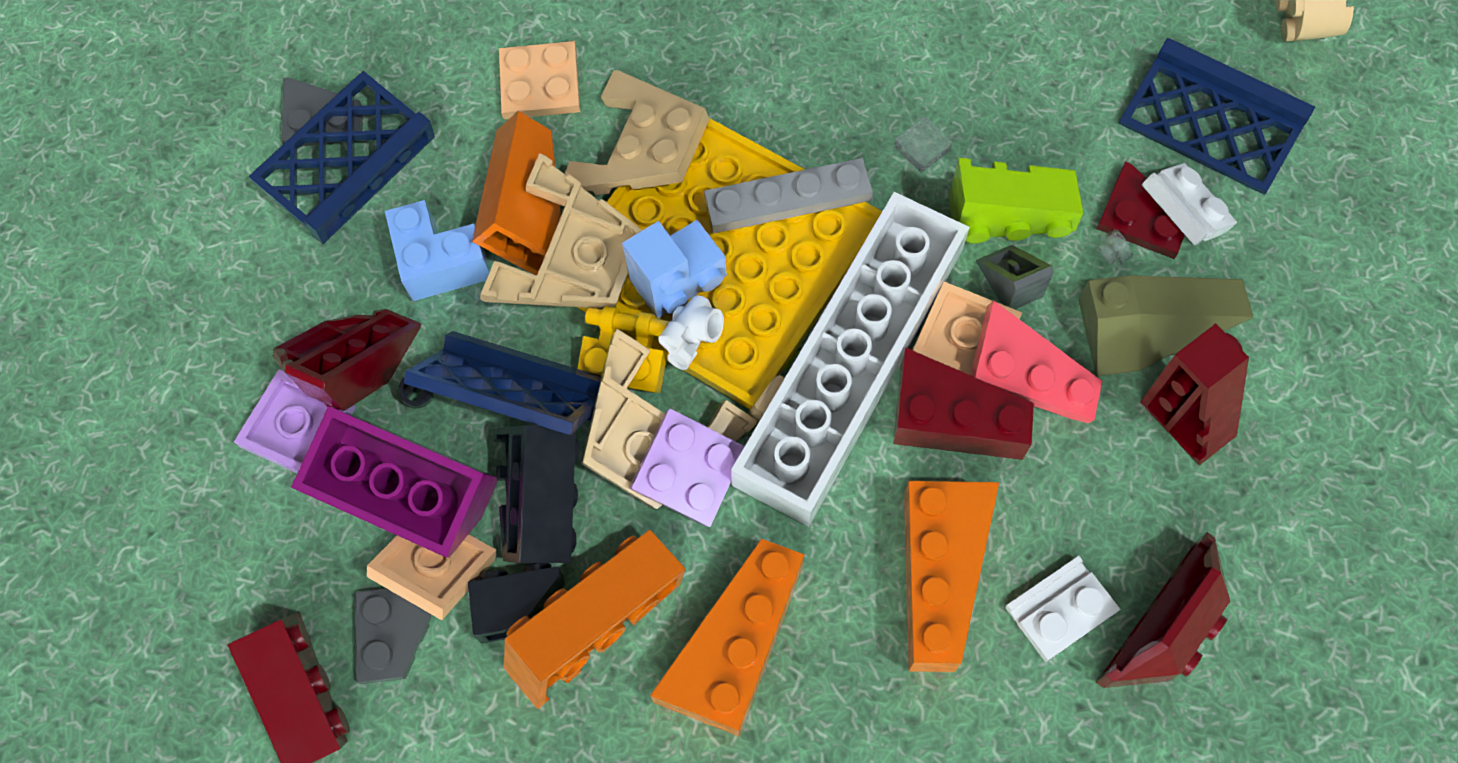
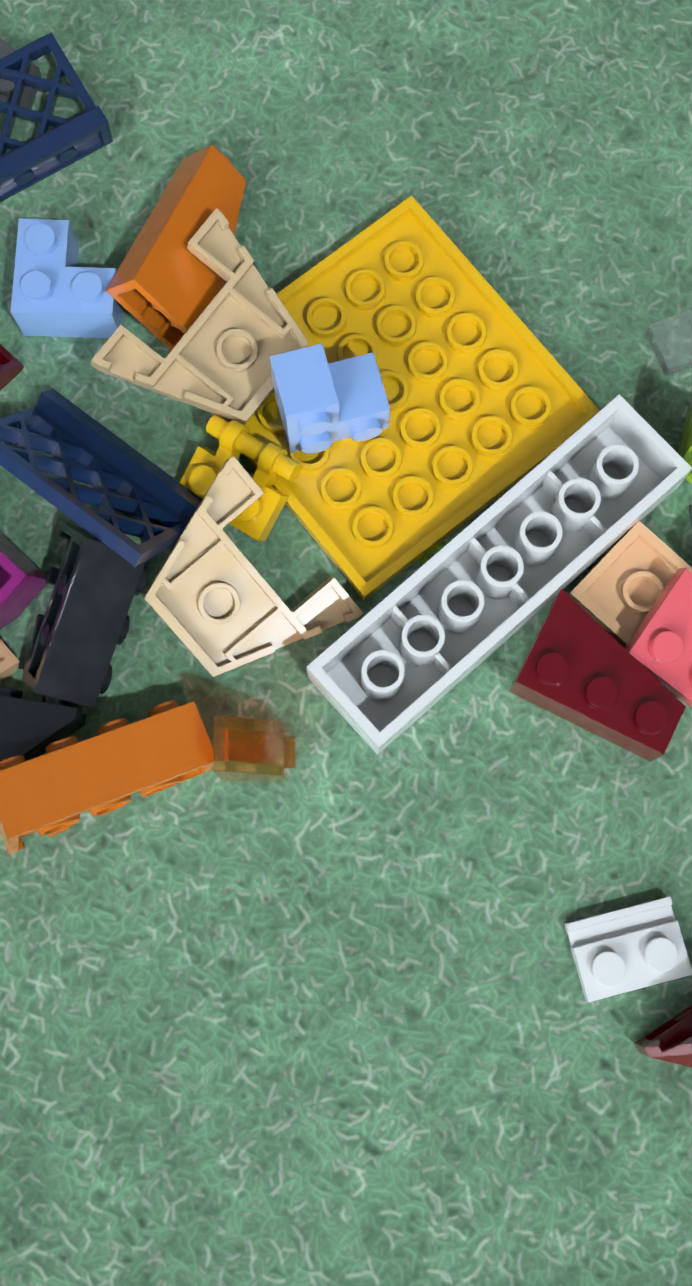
camera: 15 degrees right, 10 degrees up
light nougat plate [499,41,580,119] -> none
tan wing [564,70,709,196] -> none
lavender plate [629,408,745,527] -> none
orange wedge [650,539,805,737] -> none
white plate [658,295,724,370] -> none
light grey plate [704,158,873,234] -> none
tan tile [747,374,785,423] -> none
orange wedge [904,481,999,672] -> none
none -> clear orange slope [214,715,296,783]

